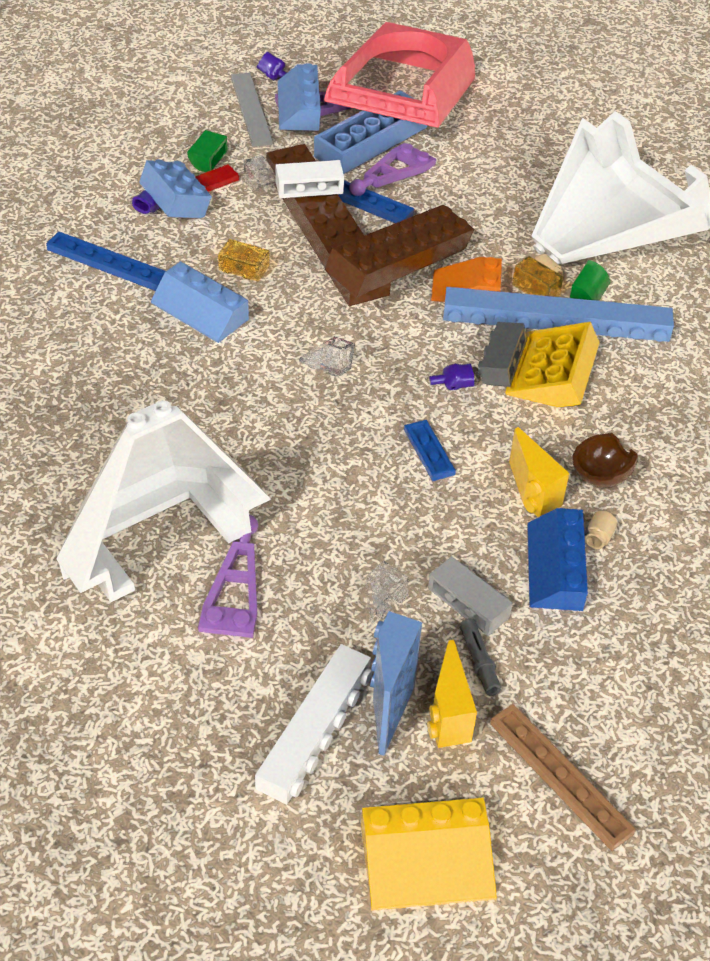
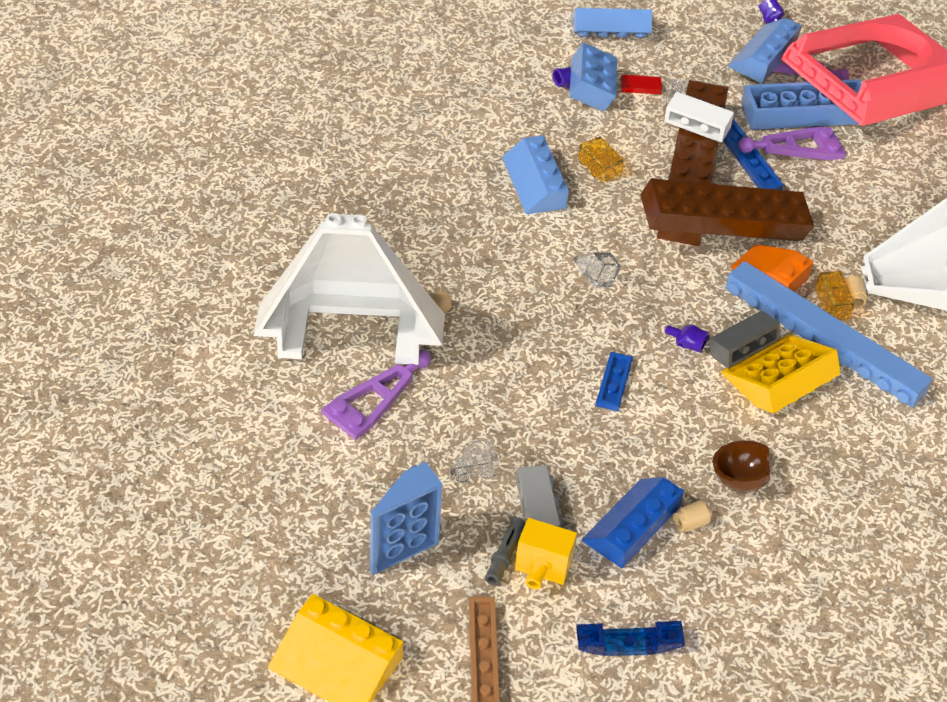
camera: 35 degrees right, 0 degrees up
blue plate [46,231,166,291] -> none
green brick [187,130,228,172] -> none
light grey tile [231,72,272,147] -> none
white brick [255,644,373,805] -> none
yellow slope [427,640,477,748] -> none
yellow slope [509,427,569,517] -> none
green brick [570,260,610,301] -> none
none -> yellow brick [515,518,577,590]
none -> medium blue slope [571,8,652,38]
none -> clear blue slope [576,621,685,656]

